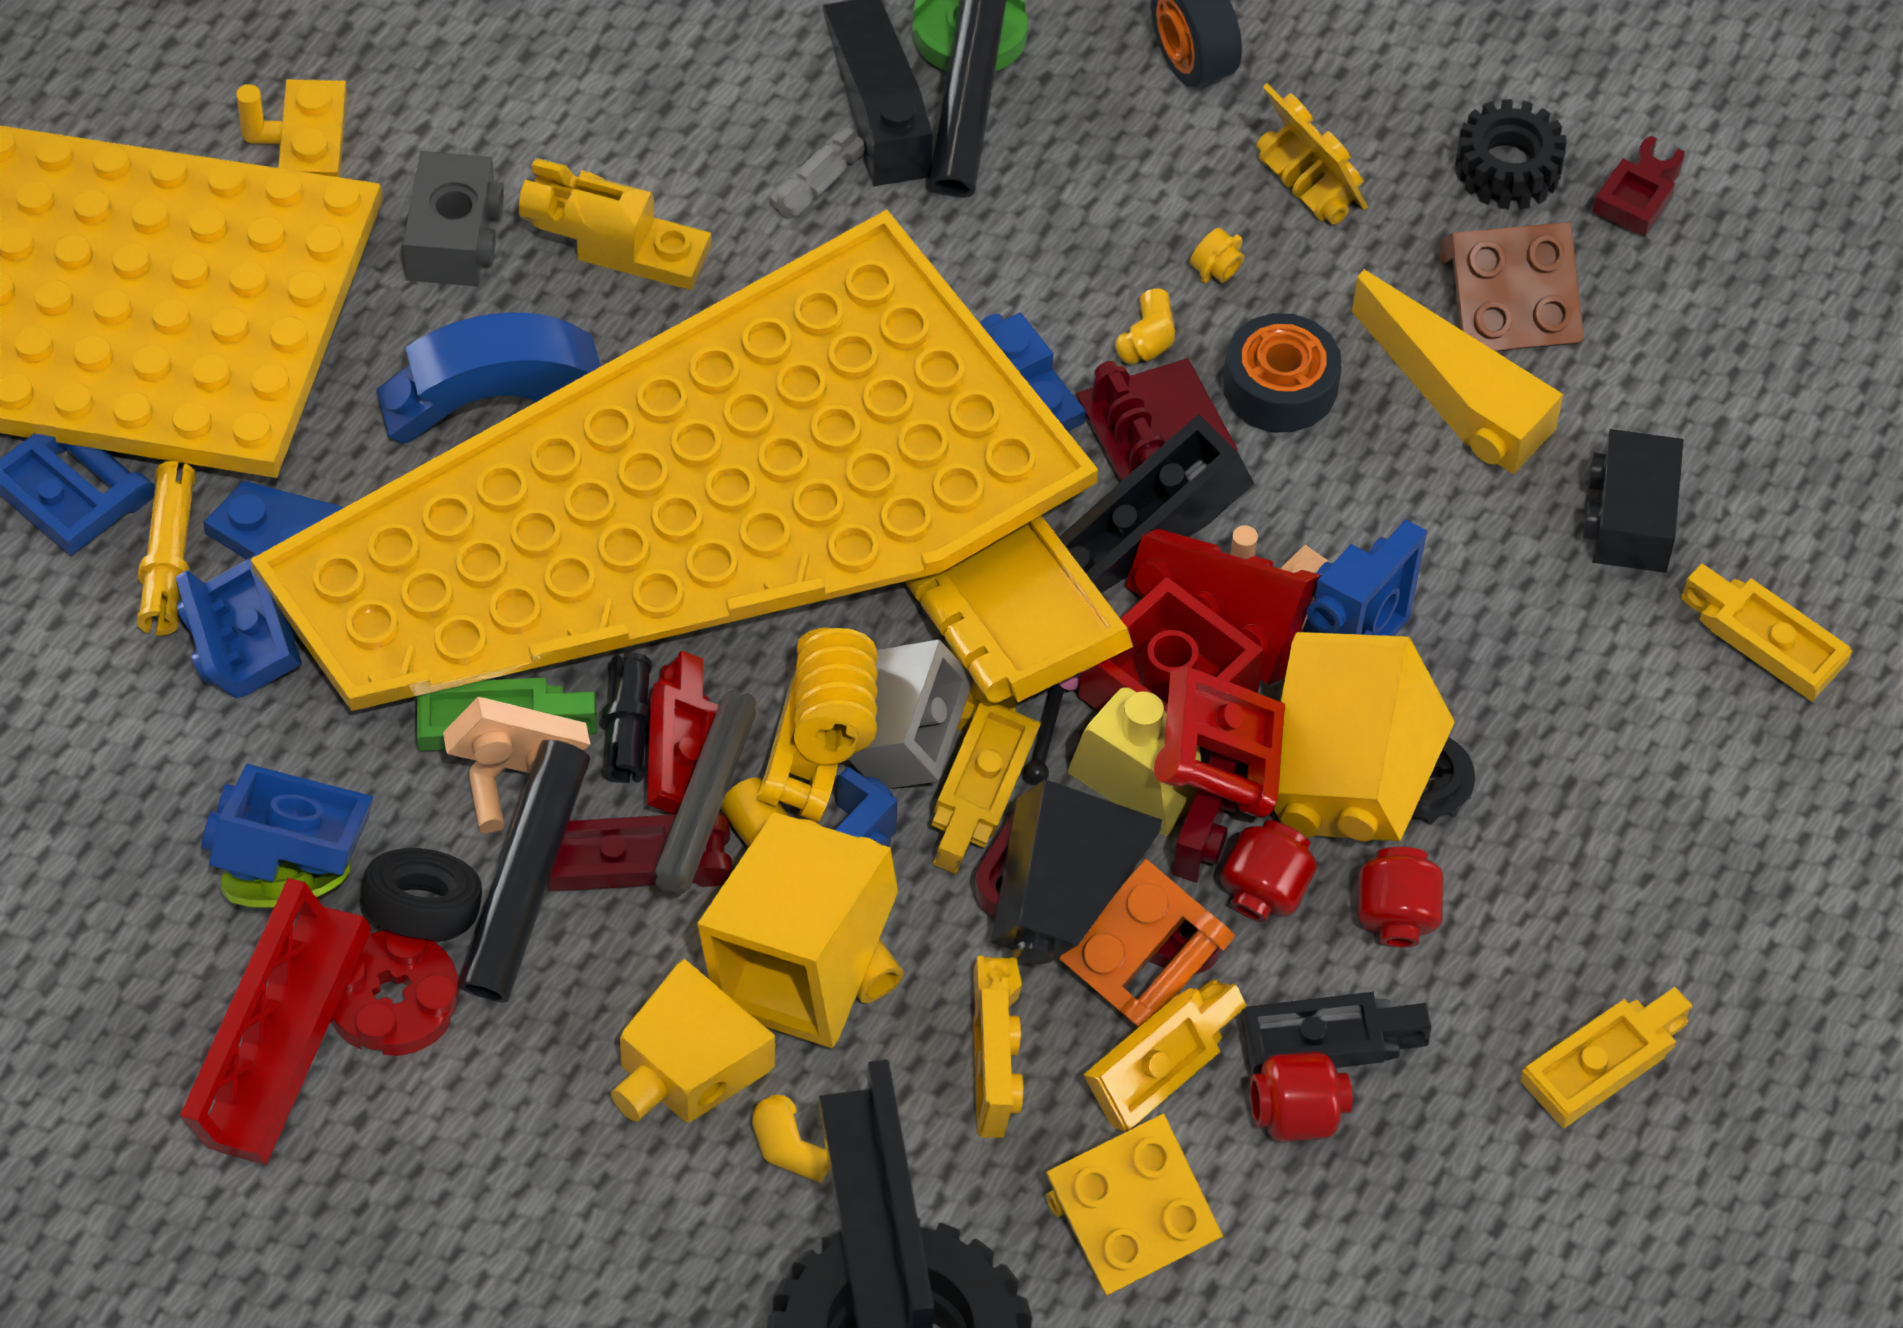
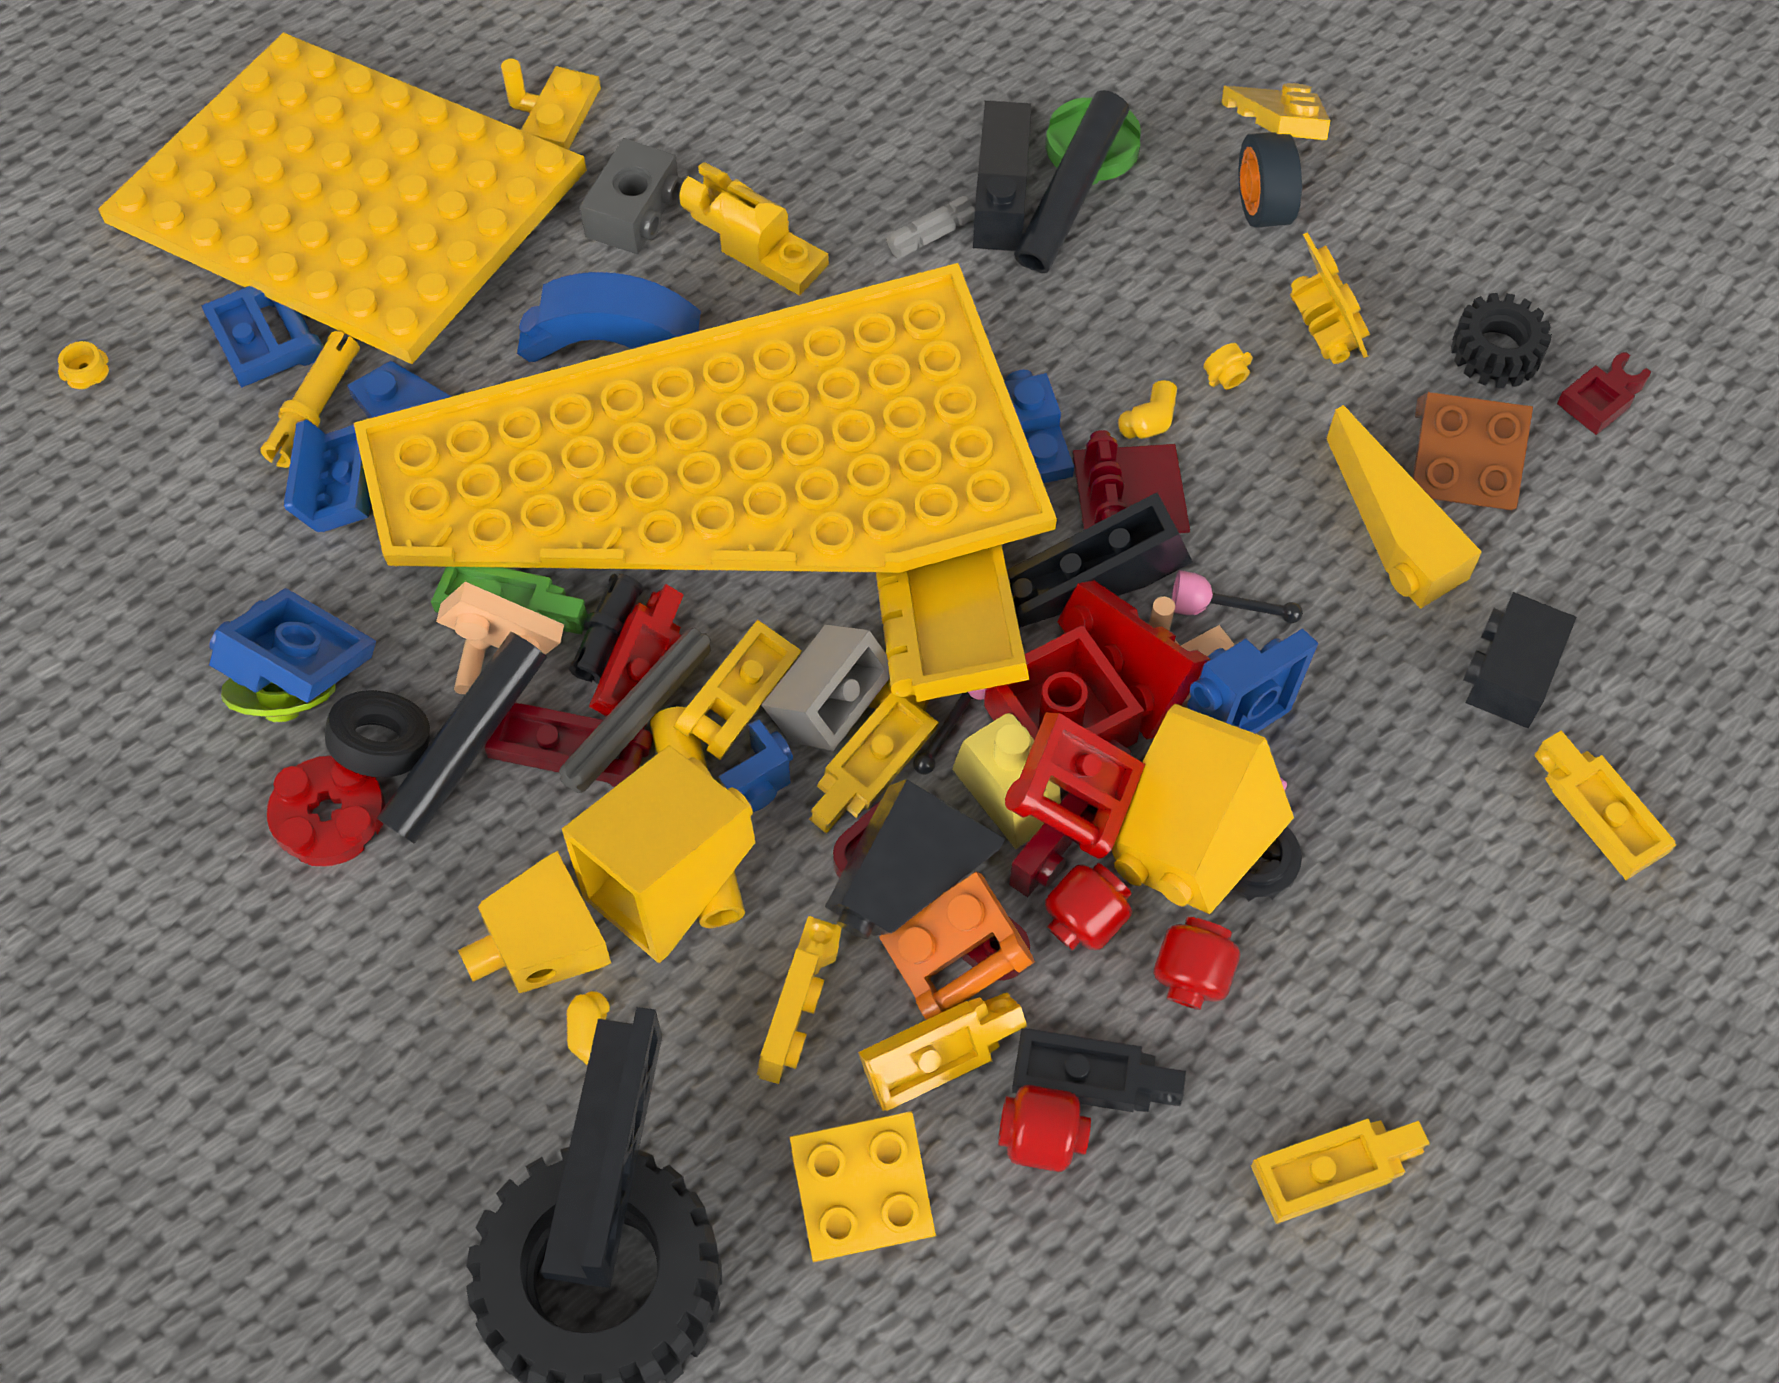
camera: 20 degrees right, 5 degrees up
red fence [179,878,372,1165] -> none
yellow piece [794,627,878,766] -> none
black wheel [1223,313,1341,432] -> none
none -> hinge [1172,570,1303,623]

